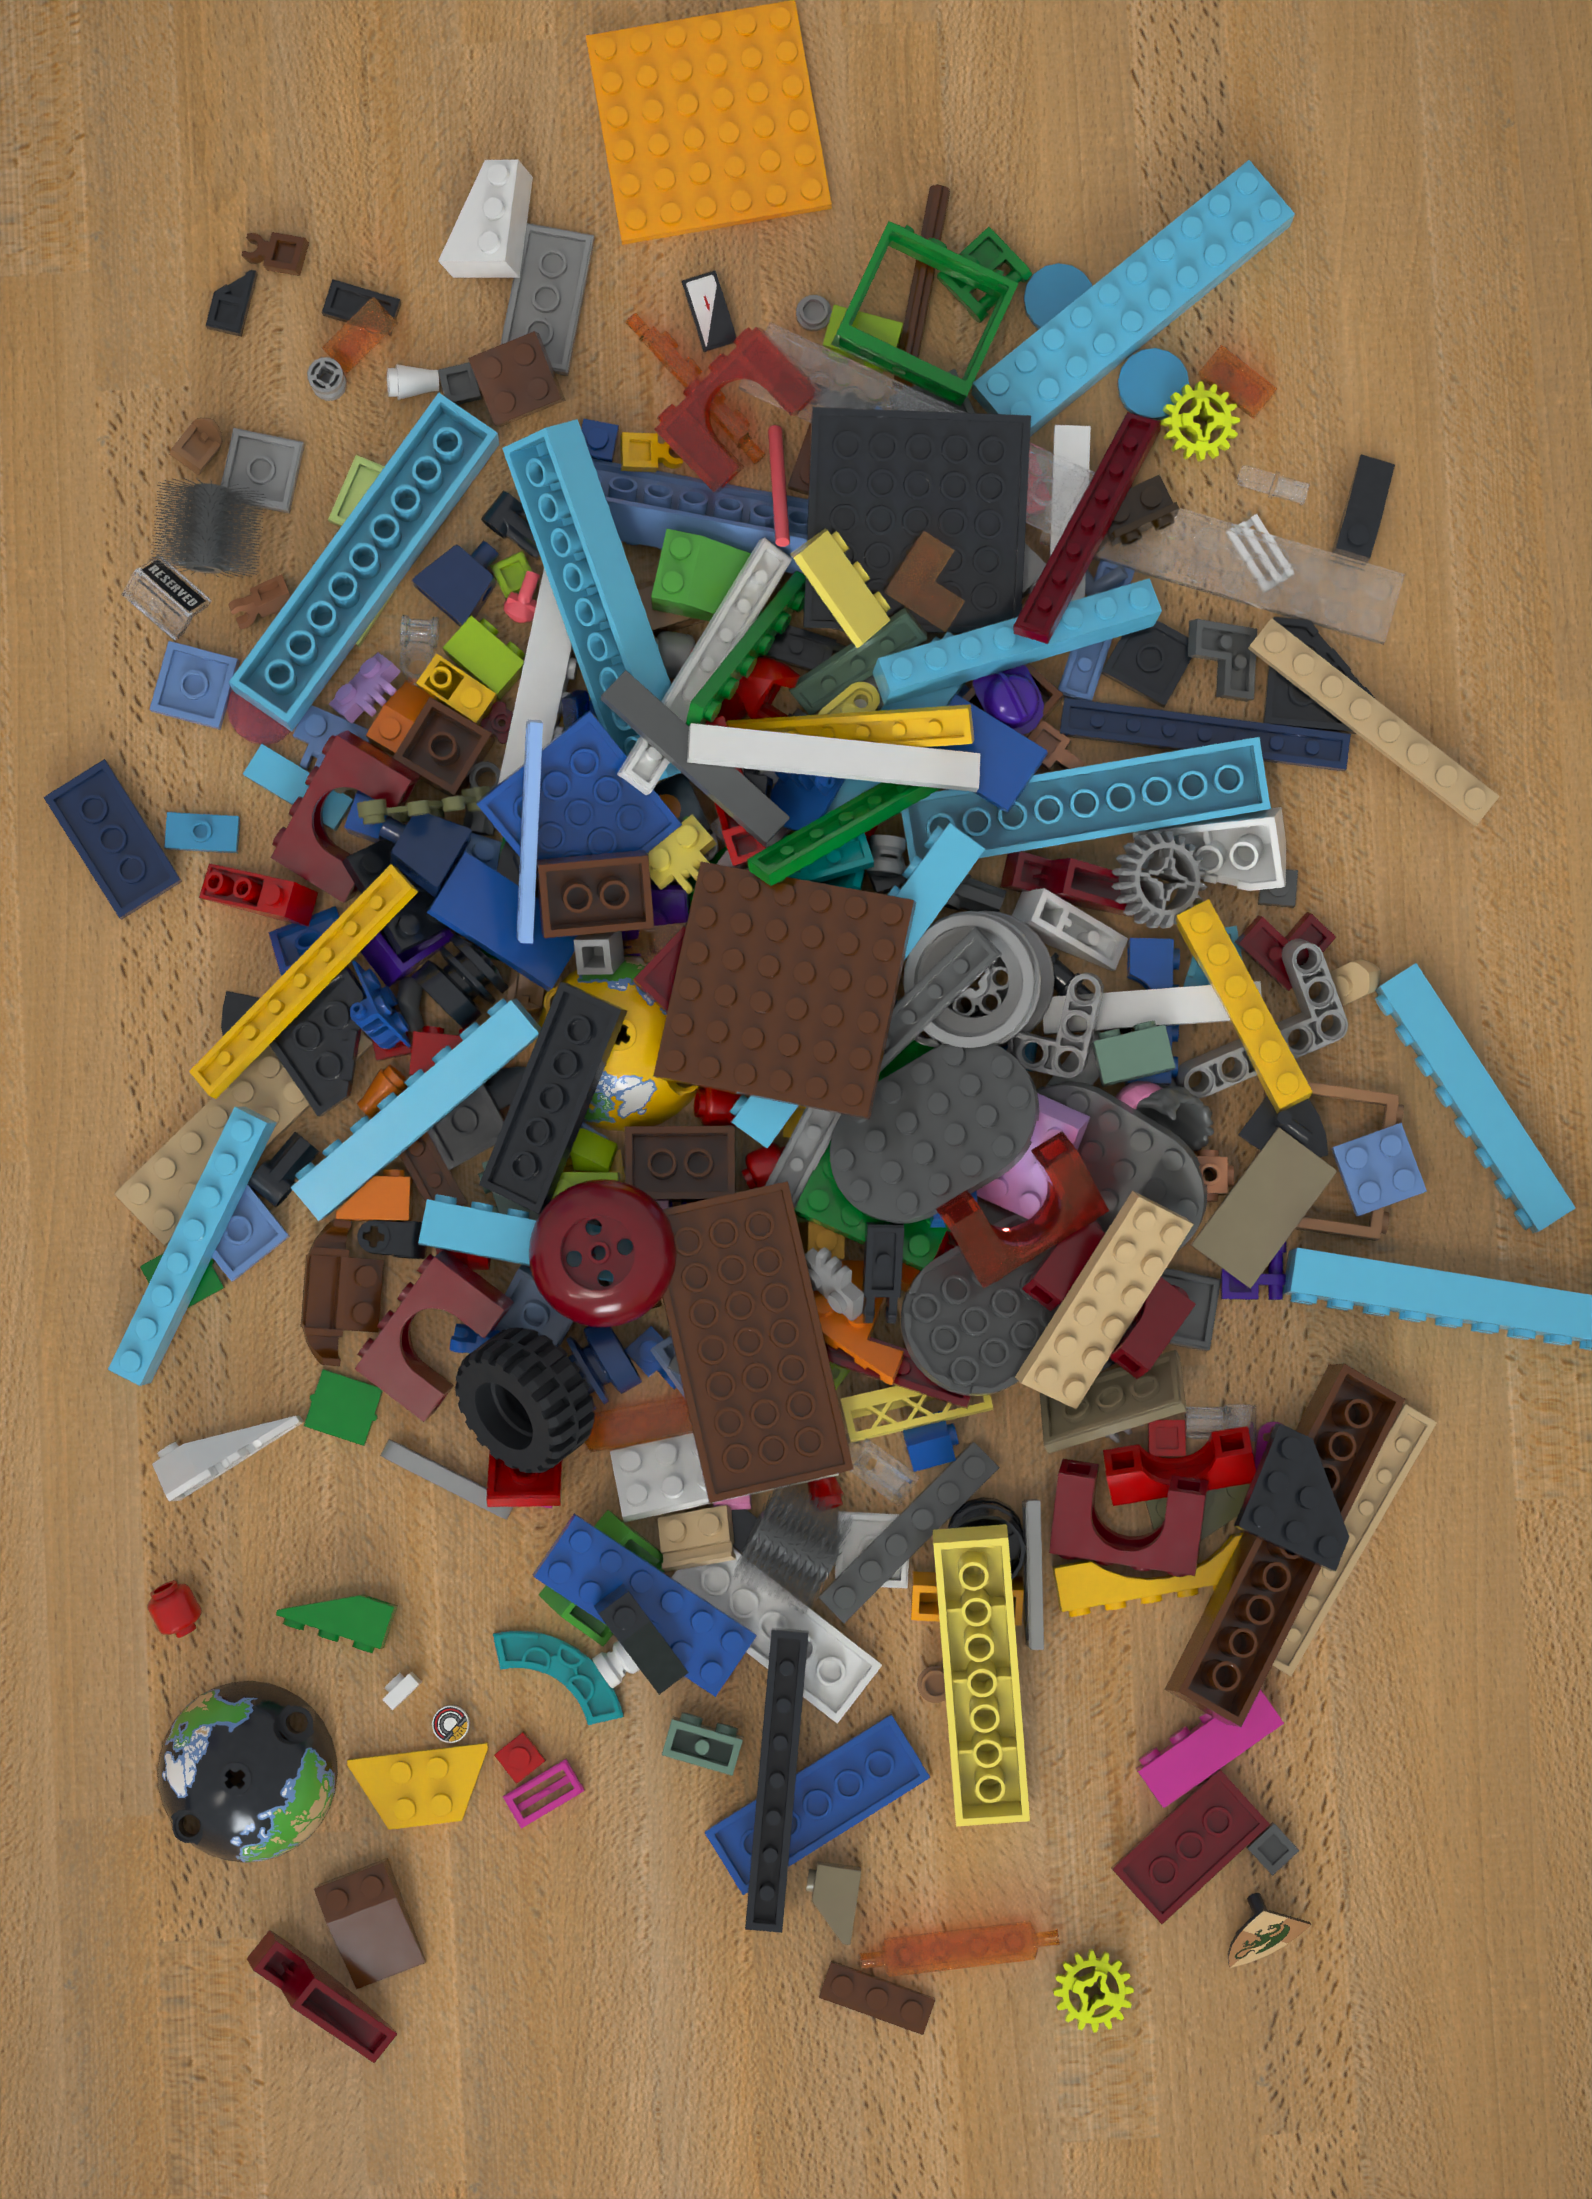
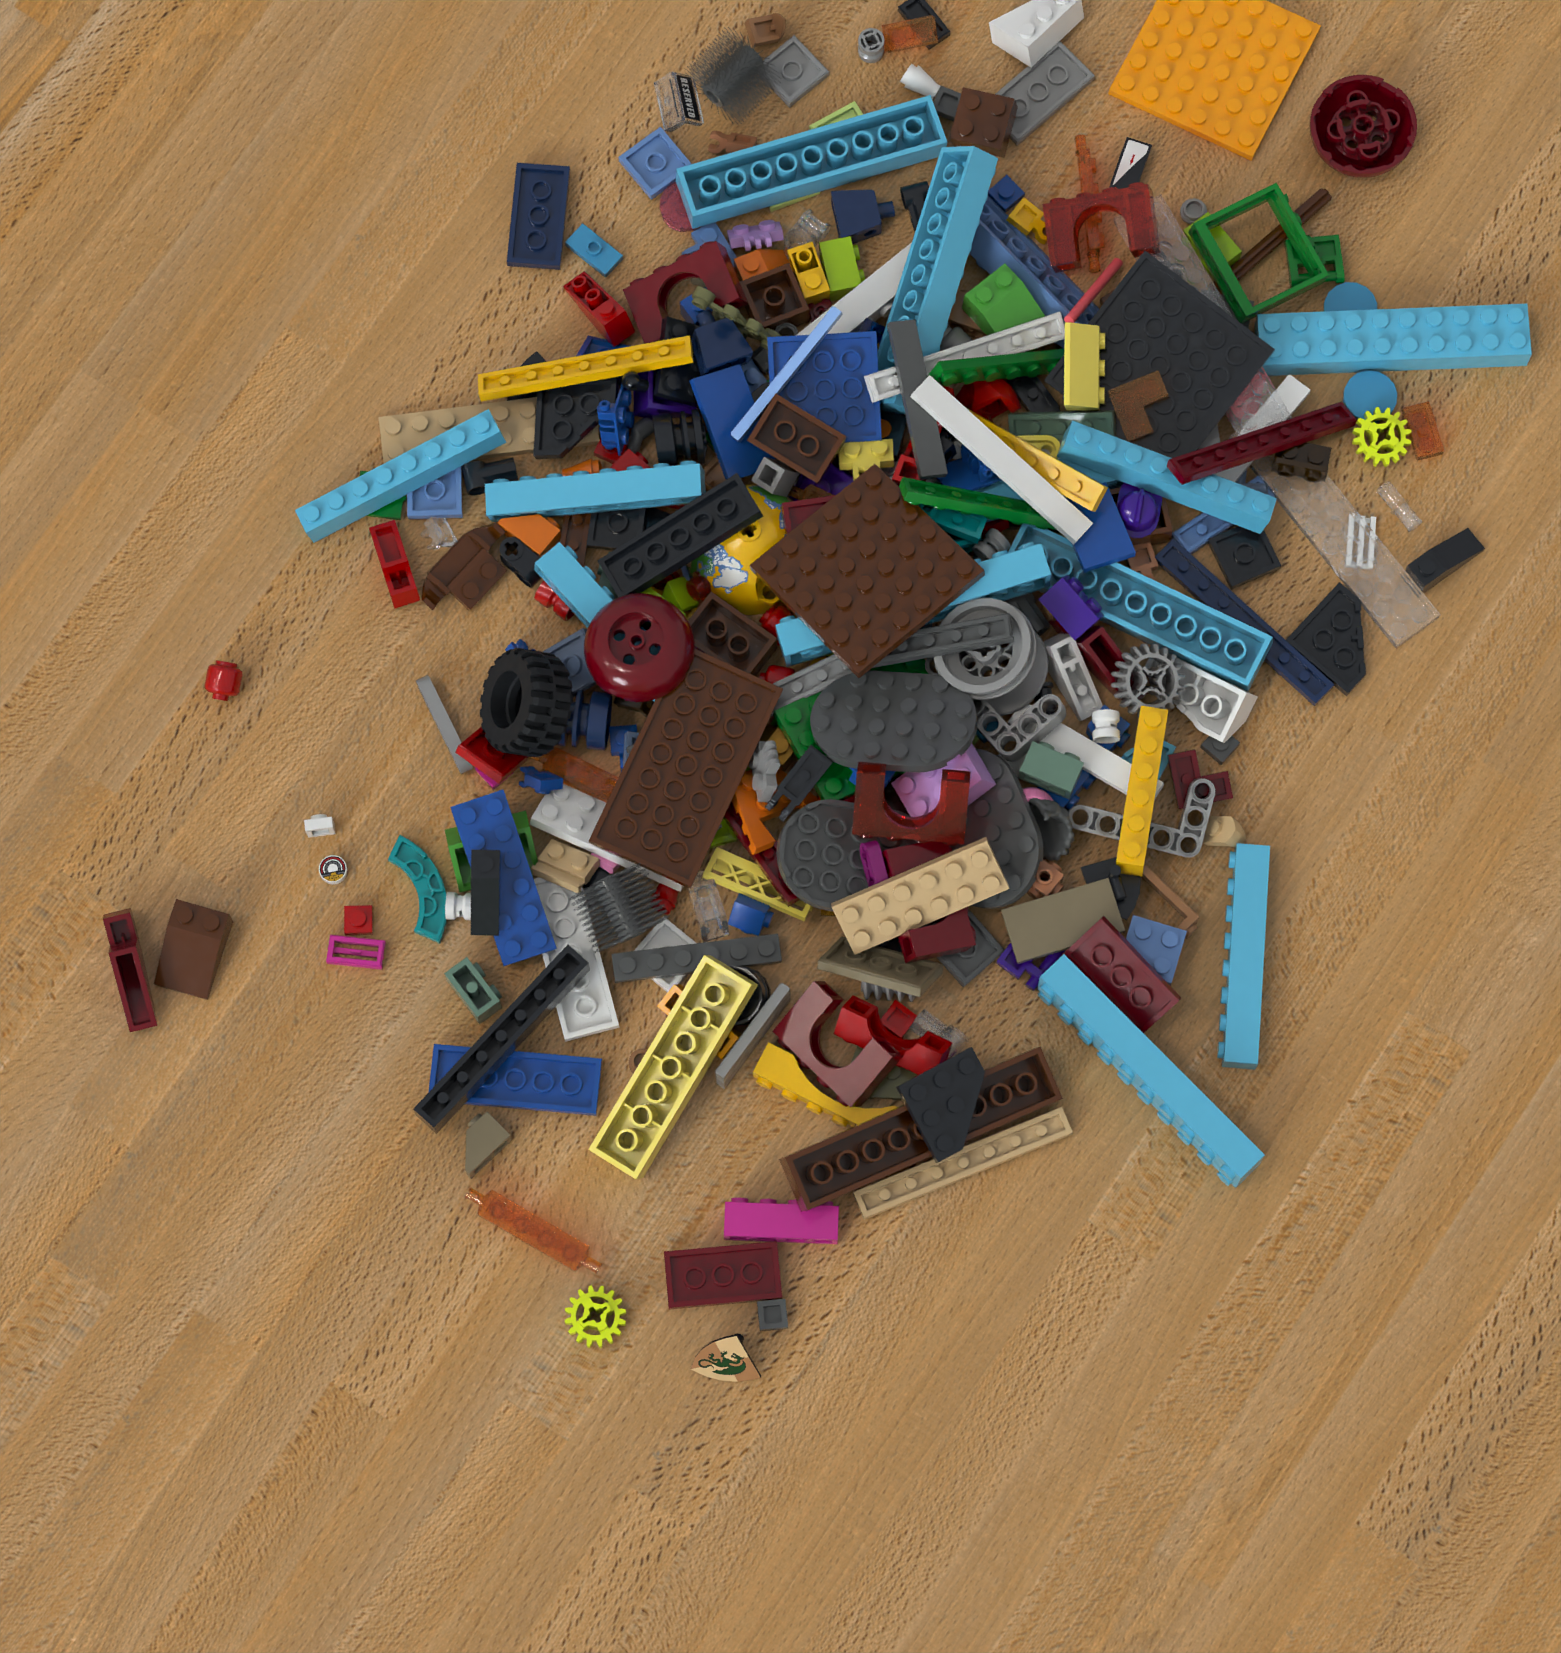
camera: 35 degrees right, 10 degrees down
white wedge [152,1416,304,1502] -> none
black piece [157,1681,338,1863] -> none
medium azure tile [243,744,354,831] -> none
green slope [276,1594,398,1653] -> none
green piece [304,1369,383,1446] -> none
yellow wing [347,1742,489,1830] -> none
dark red arch [355,1250,514,1422] -> none
lime tile [490,551,539,599] -> none
coral plate [503,571,540,623] -> none
reddish brown plate [819,1961,935,2035] -> none
dark grey plate [1188,619,1257,702] -> none
tan plate [1248,618,1500,826] -> none
none -> red slope [369,520,421,609]
none -> clear tile [420,517,457,550]
none -> blue plate [519,766,563,794]
none -> black arm [622,371,649,393]
none -> clear red plate [686,571,711,601]
none -> magenta beam [860,840,888,887]
none -> dark purple brick [1038,574,1104,640]
none -> dark red plate [1062,916,1181,1033]
none -> white wheel [1092,709,1120,744]
none -> dark red brick [1309,75,1417,178]

